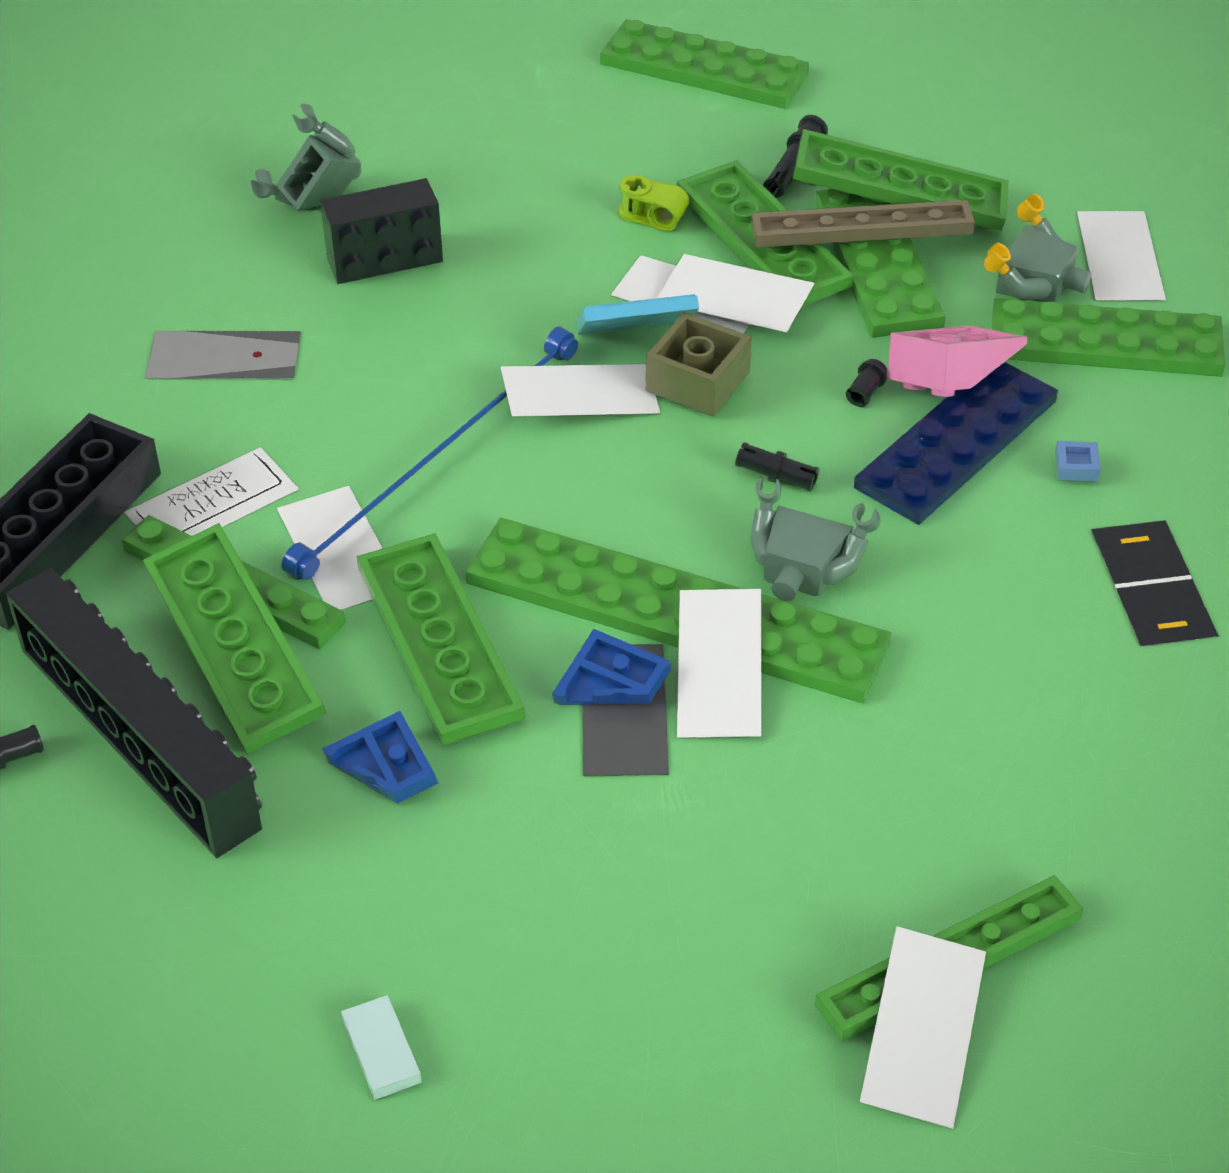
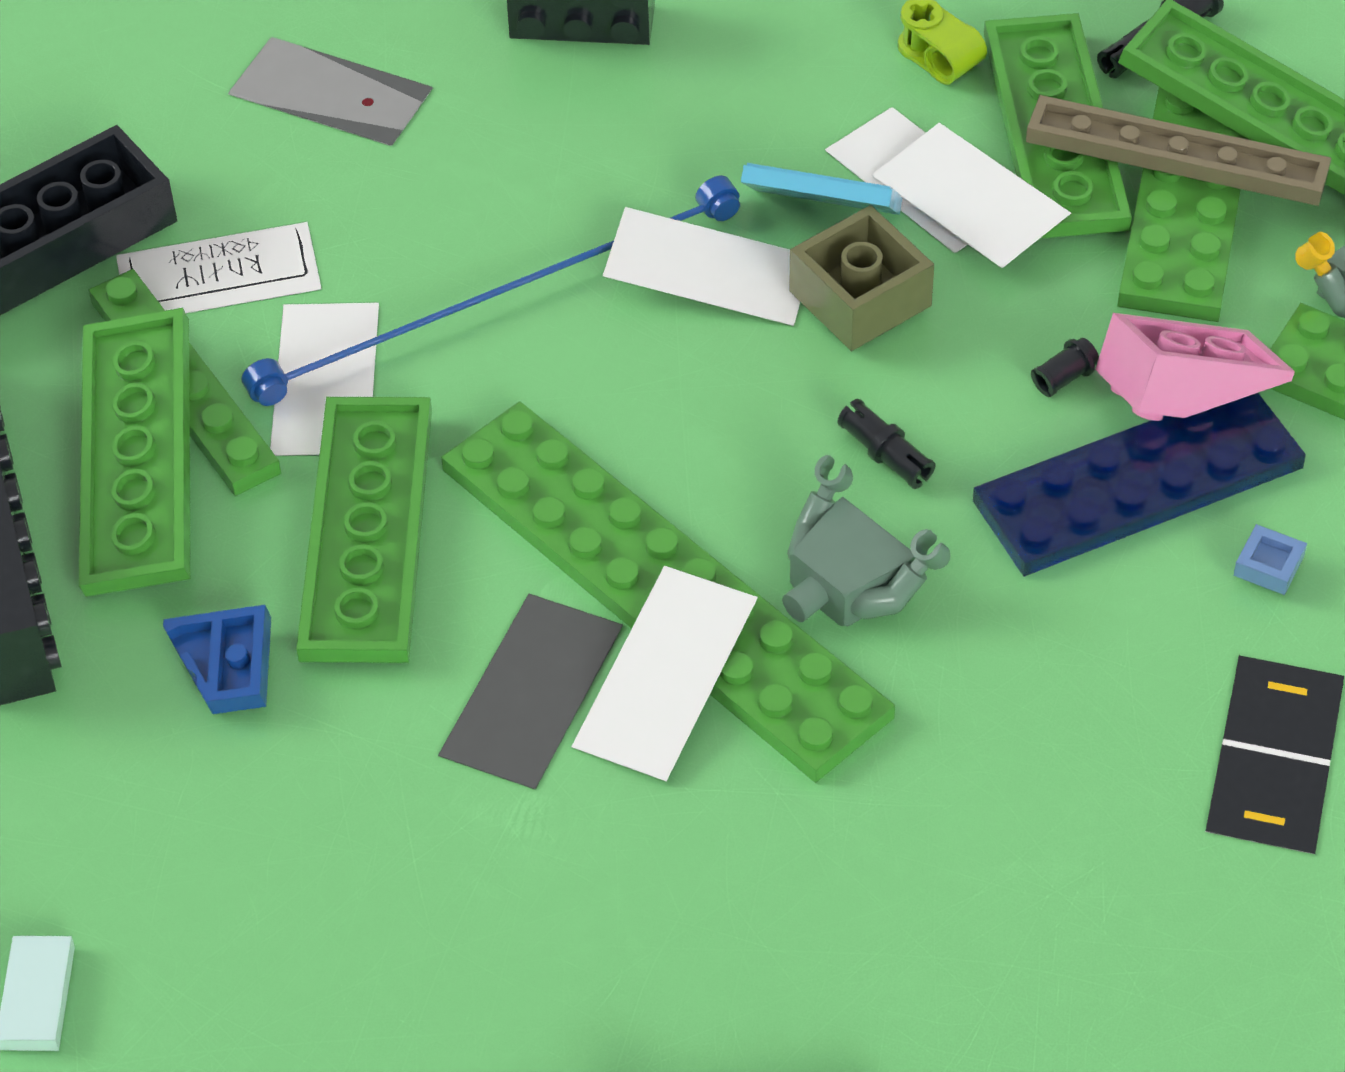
camera: 25 degrees right, 5 degrees up
blue wing [552,629,671,705] -> none

